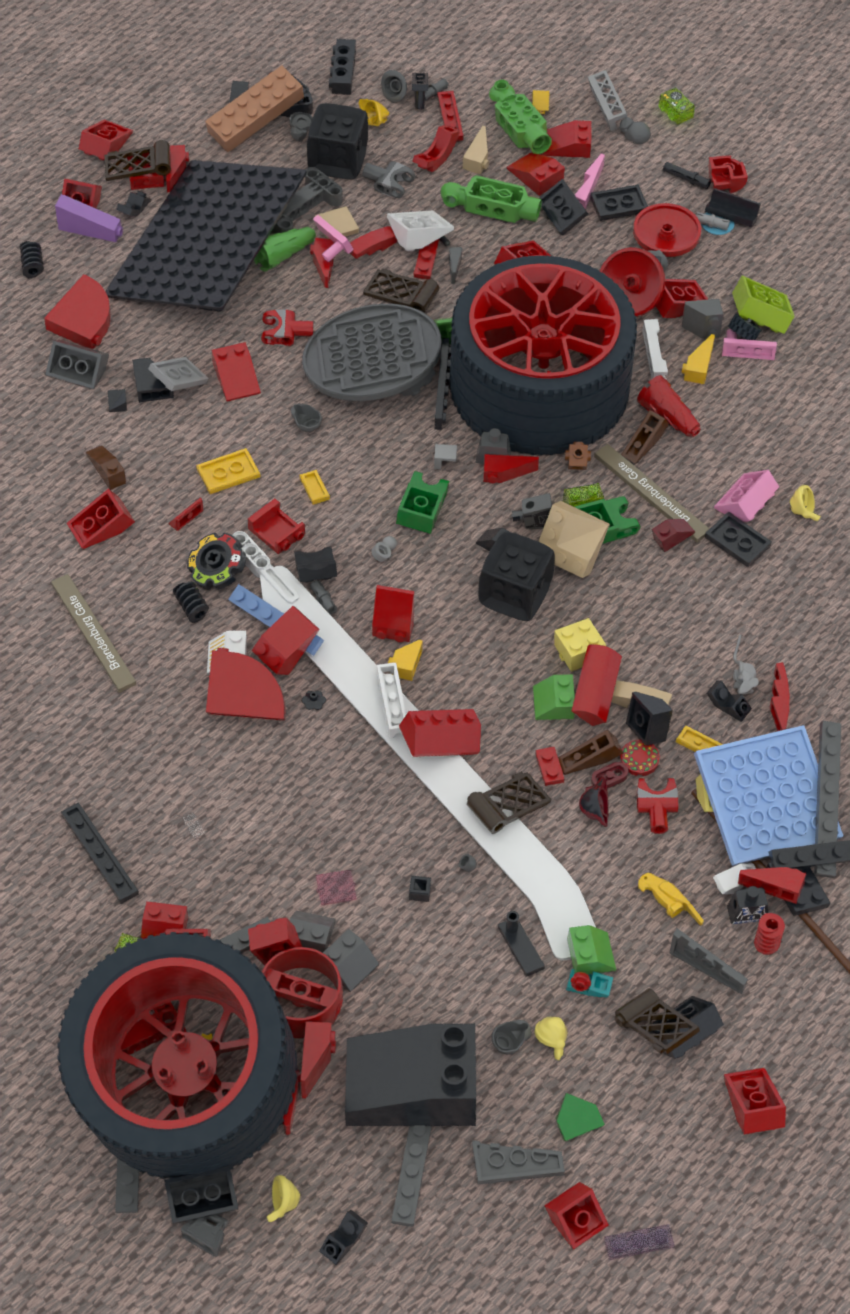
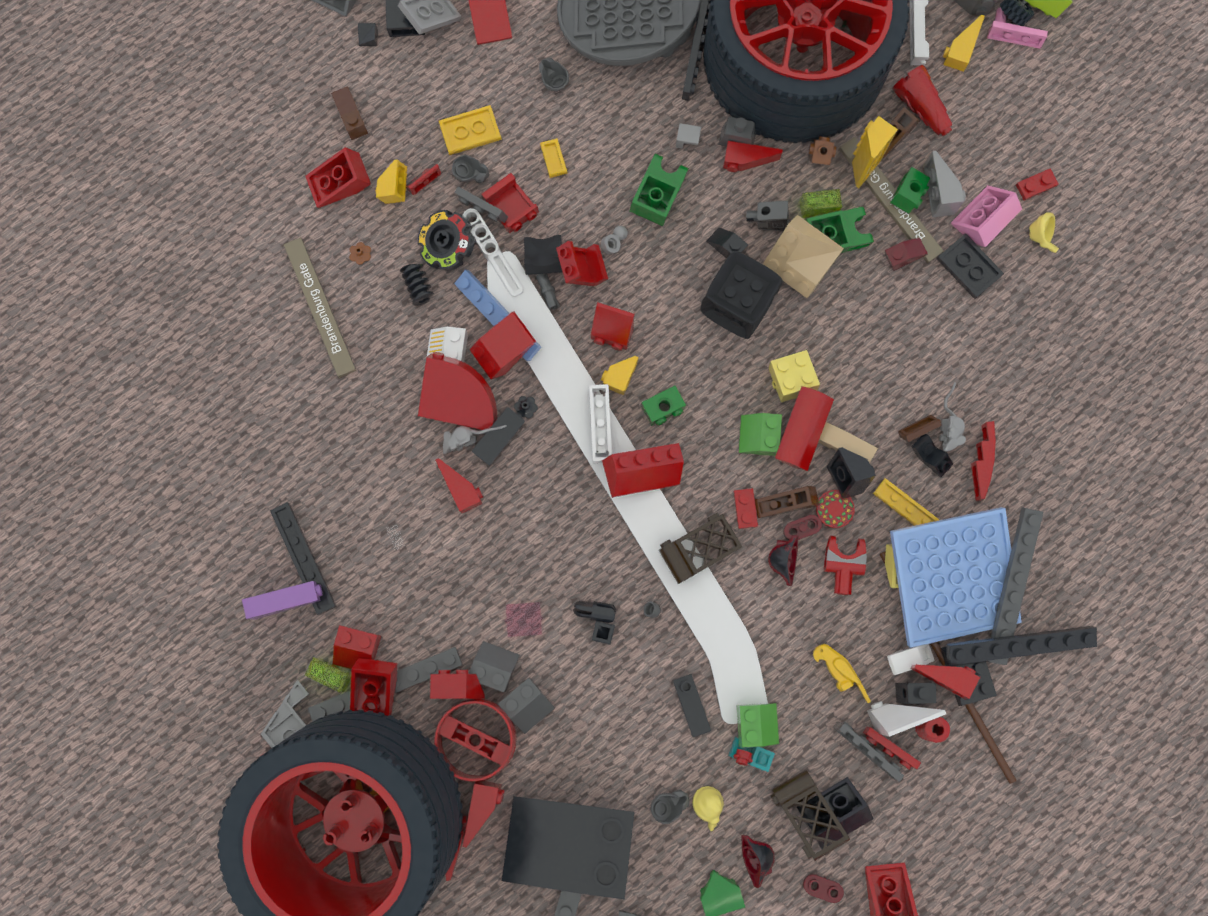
camera: 10 degrees right, 25 degrees up
none -> medium lavender slope [242,581,322,620]
none -> dark orange plant [349,242,371,265]
none -> yellow slope [375,160,407,204]
none -> red slope [435,458,484,513]
none -> light grey animal [443,425,507,454]
none -> dark grey hair [452,154,489,183]
none -> dark grey plate [454,187,508,223]
none -> black panel [472,407,525,466]
none -> red panel [556,241,608,286]
none -> black arm [573,601,616,623]
none -> green brick [641,385,686,426]
none -> dark red hat [741,834,775,888]
none -> dark red plate [803,874,844,903]
none -> yellow slope [852,116,898,189]
none -> red plate [863,726,921,770]
none -> white slope [867,701,946,736]
none -> green brick [890,167,930,214]
none -> reddish brown tile [898,415,942,442]
none -> light grey slope [923,151,966,218]
none -> red plate [1016,168,1059,201]

